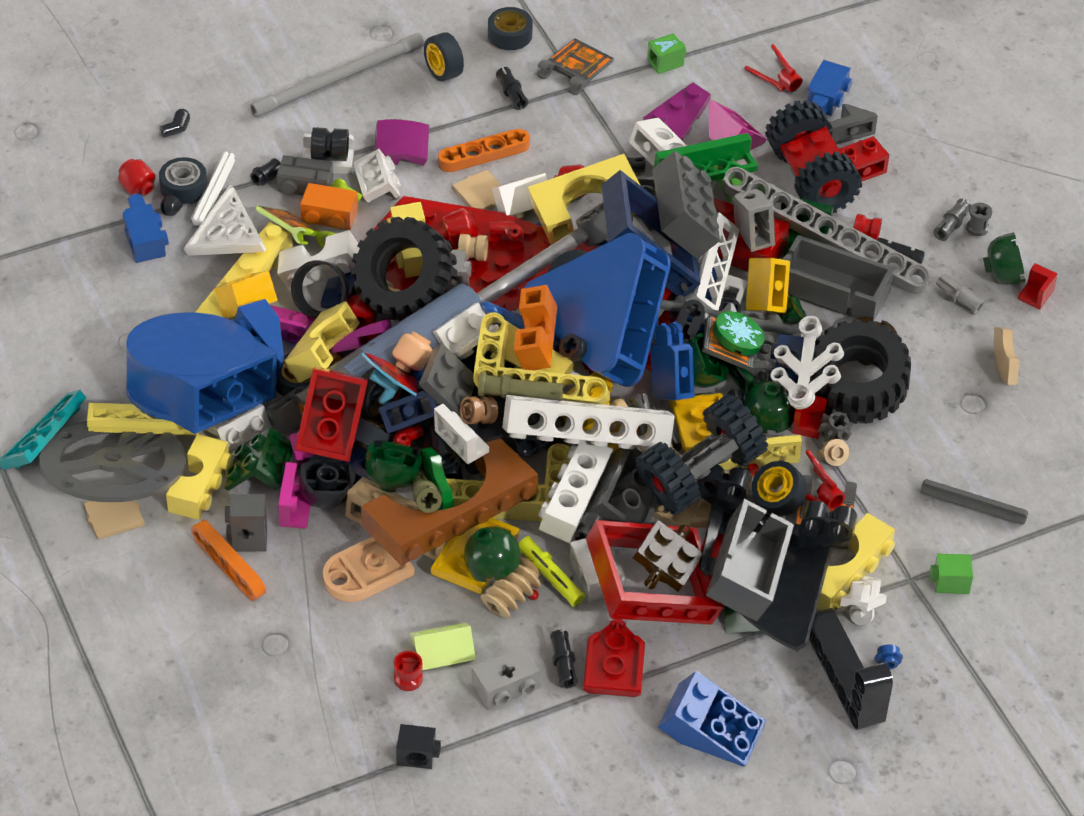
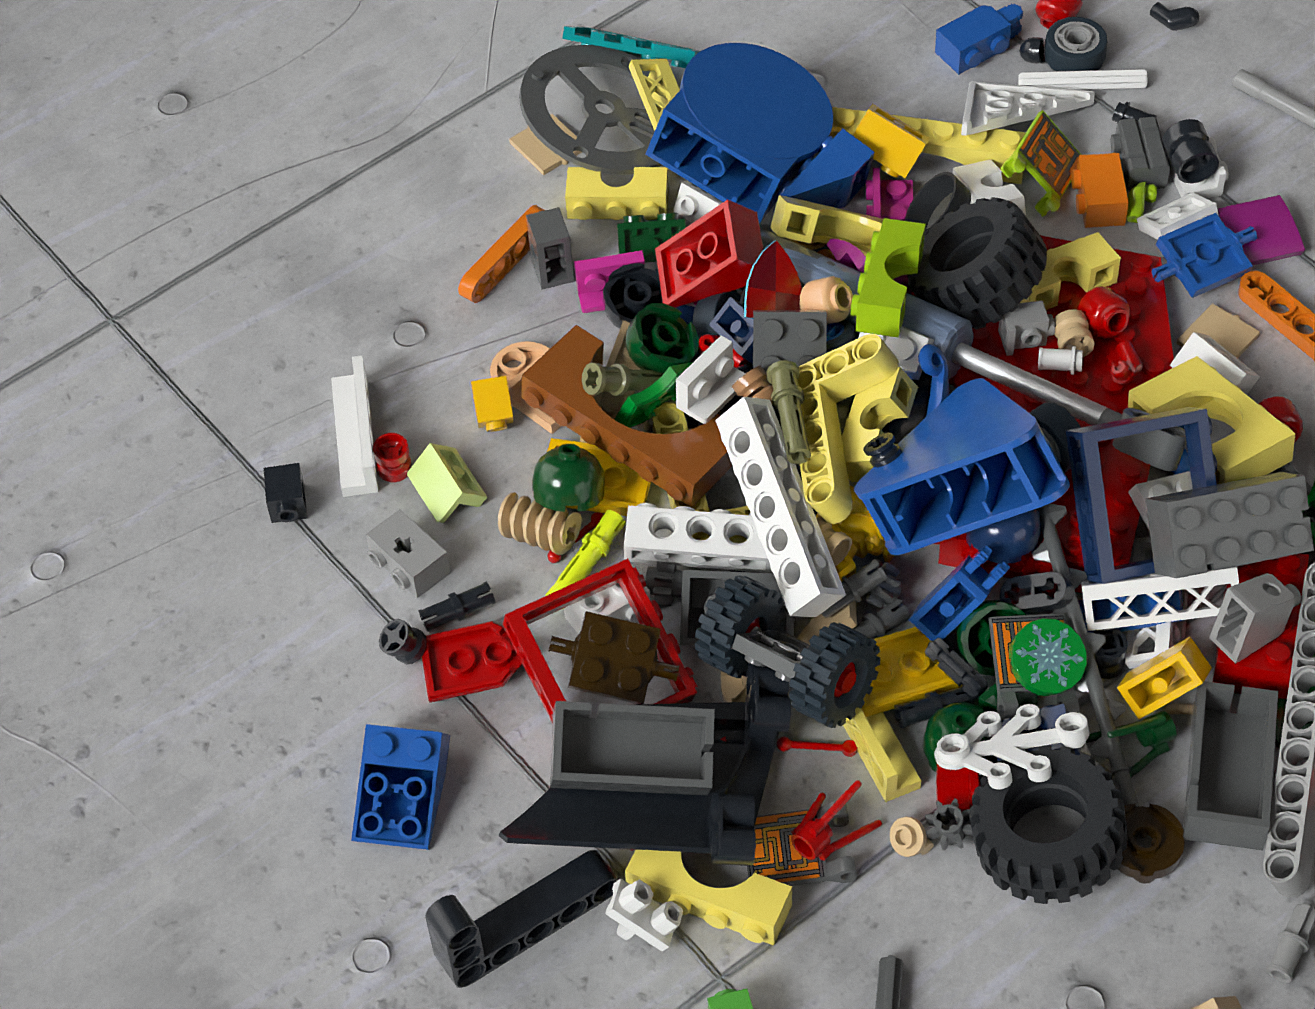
camera: 80 degrees right, 5 degrees up
orange arch [513,285,557,371] -> none
wheel [751,460,807,516] -> none
blue plate [874,644,903,669] -> none
none -> white fence [331,356,378,497]
none -> black wheel [379,619,427,665]
none -> yellow brick [471,376,513,432]
none -> lime arch [851,218,926,338]
none -> black axle [925,638,988,699]
none -> white pin [1038,346,1083,375]
none -> blue plate [1151,213,1257,298]

